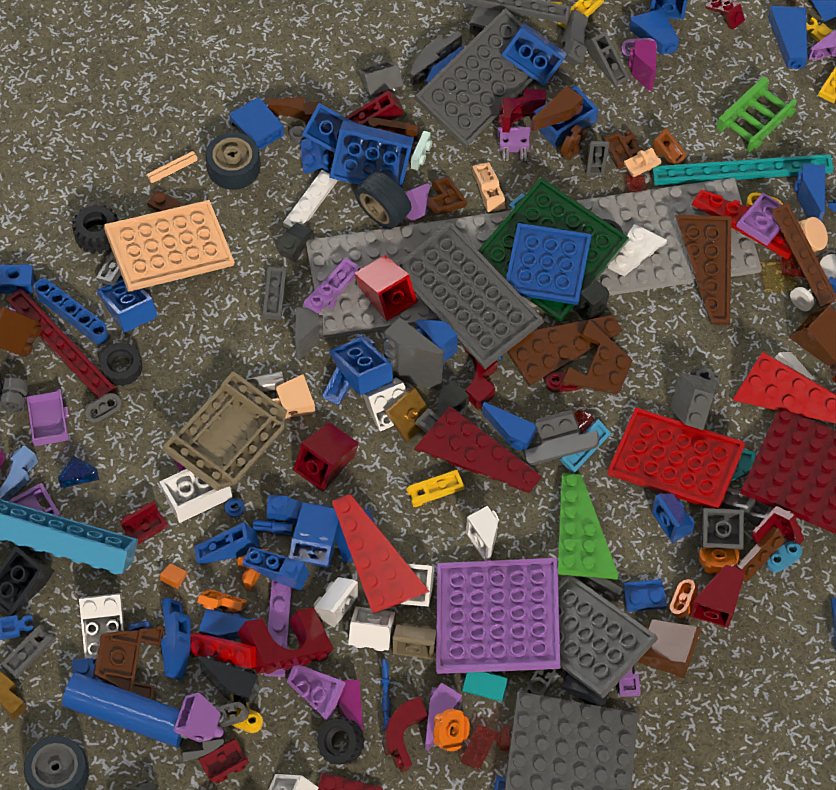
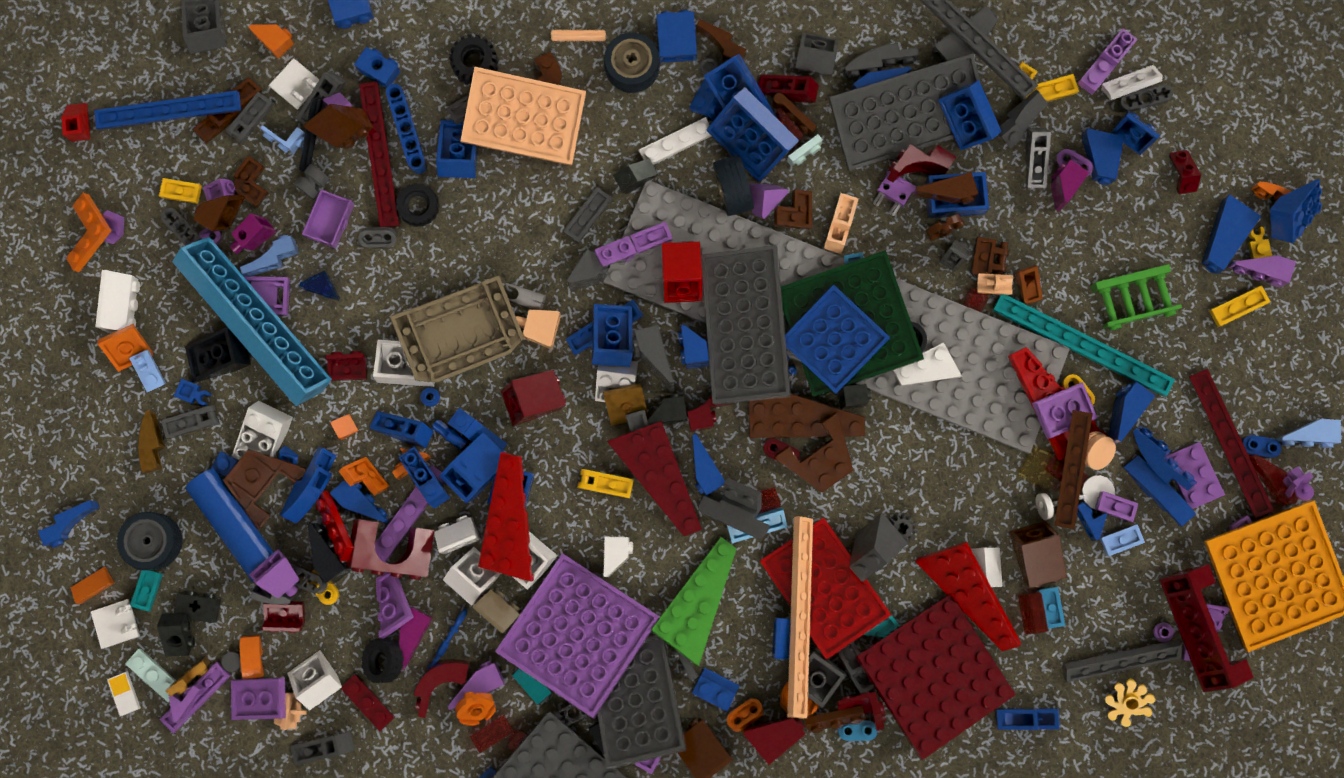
camera: 35 degrees right, 20 degrees up
reddish brown wing [675,215,731,325] -> none
none -> light nougat plate [787,516,813,718]

